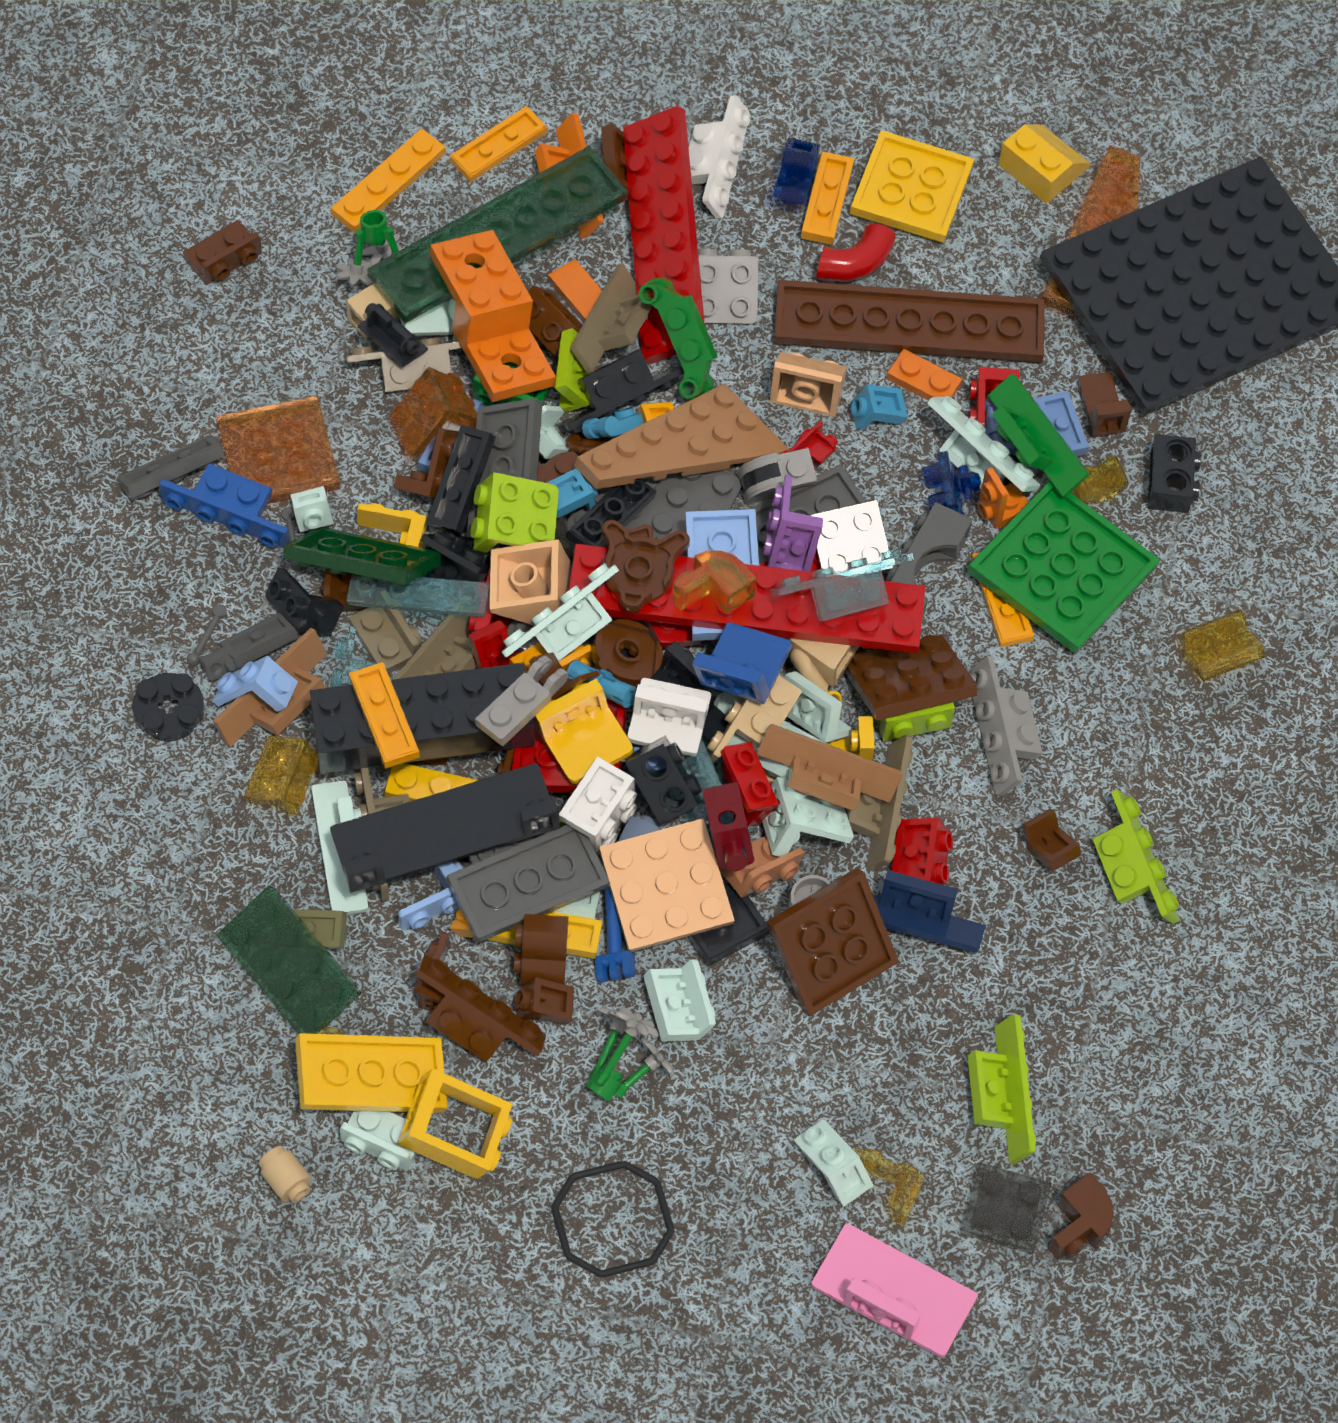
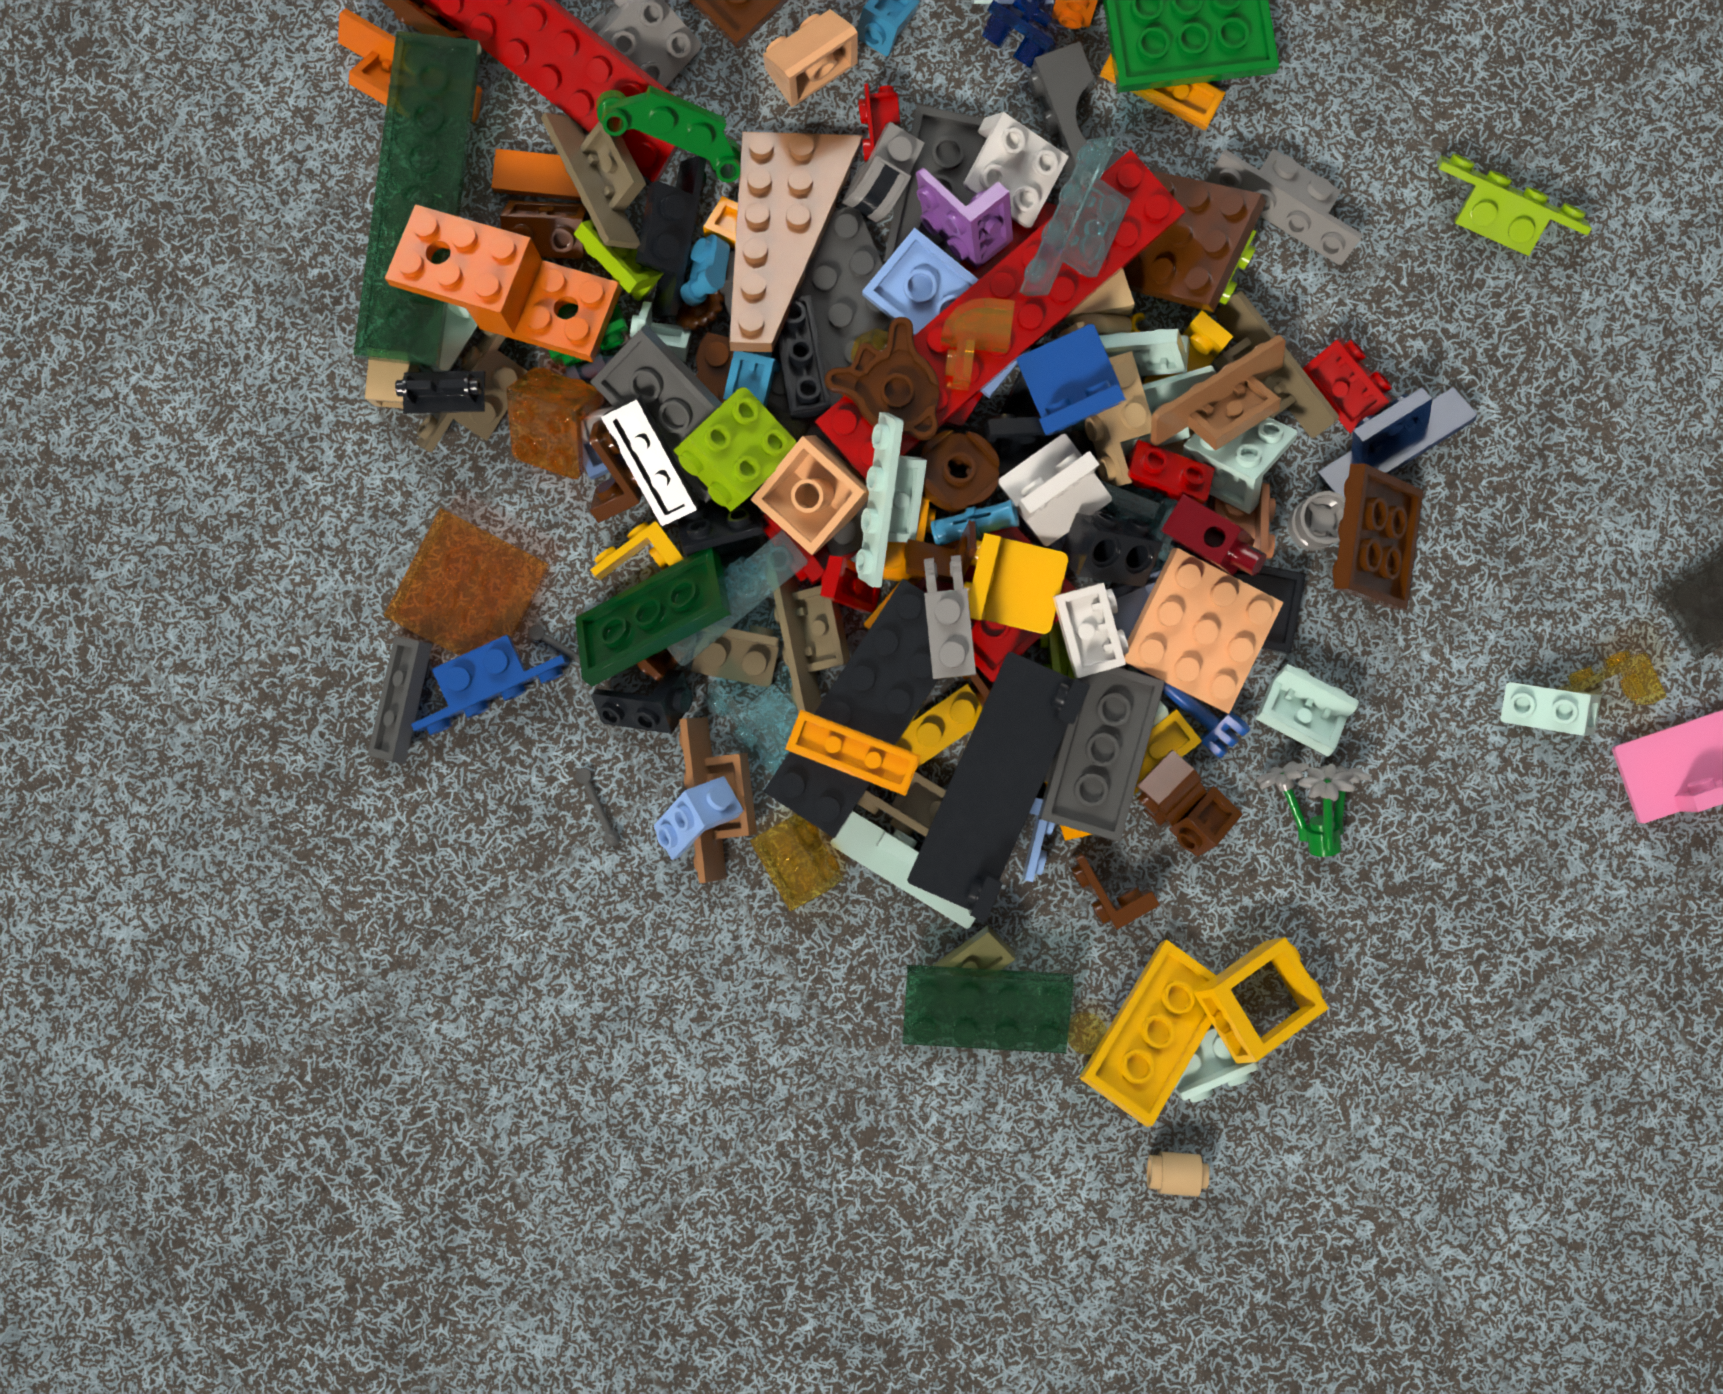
camera: 45 degrees left, 25 degrees up
black plate [132,673,204,741] -> none
reddish brown bracket [183,219,262,285] -> none
dark grey hinge [200,612,299,681] -> none
light aqua bracket [290,486,334,532] -> none
light orange plate [331,128,446,233] -> none
plant [336,210,430,297] -> none
reddish brown bracket [415,955,546,1063] -> none
light orange tile [450,106,547,183] -> none
black piece [551,1161,674,1277] -> none
lime bracket [967,1014,1036,1164] -> none
reddish brown bracket [1023,809,1081,872] -> none

